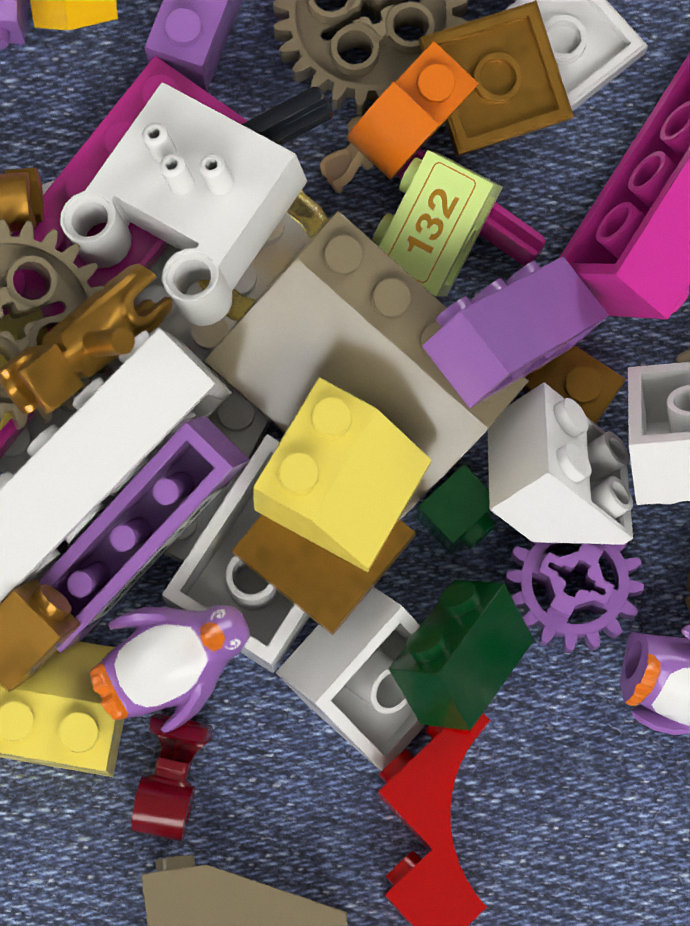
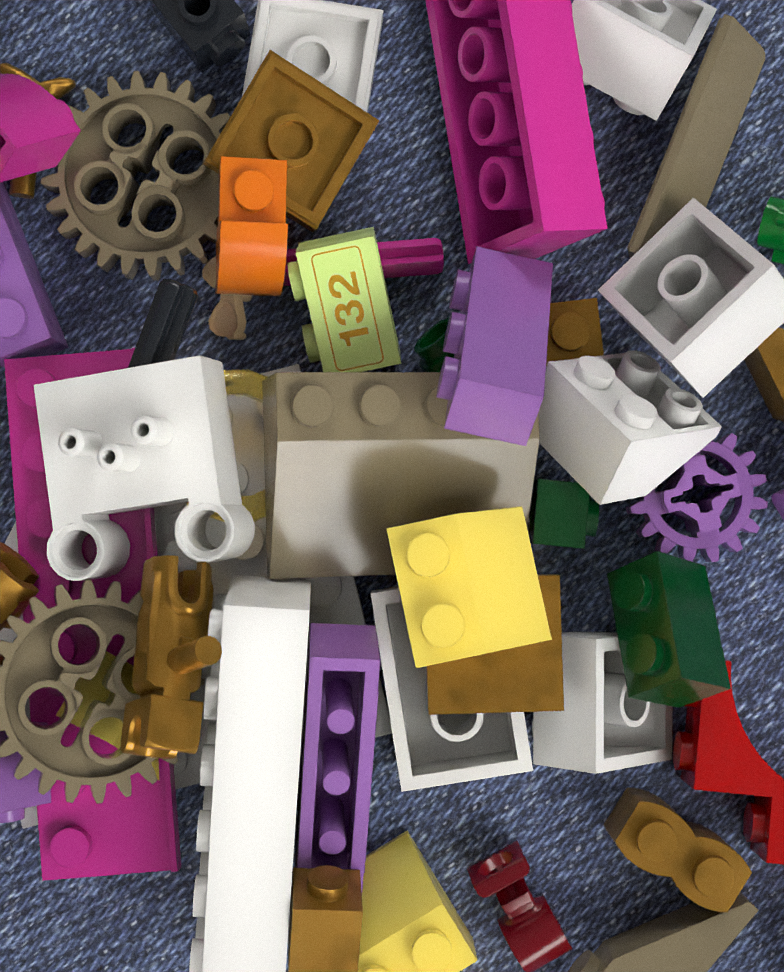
camera: 40 degrees left, 10 degrees up
animal [89,606,250,733] -> none
none -> pearl gold brick [604,788,752,912]

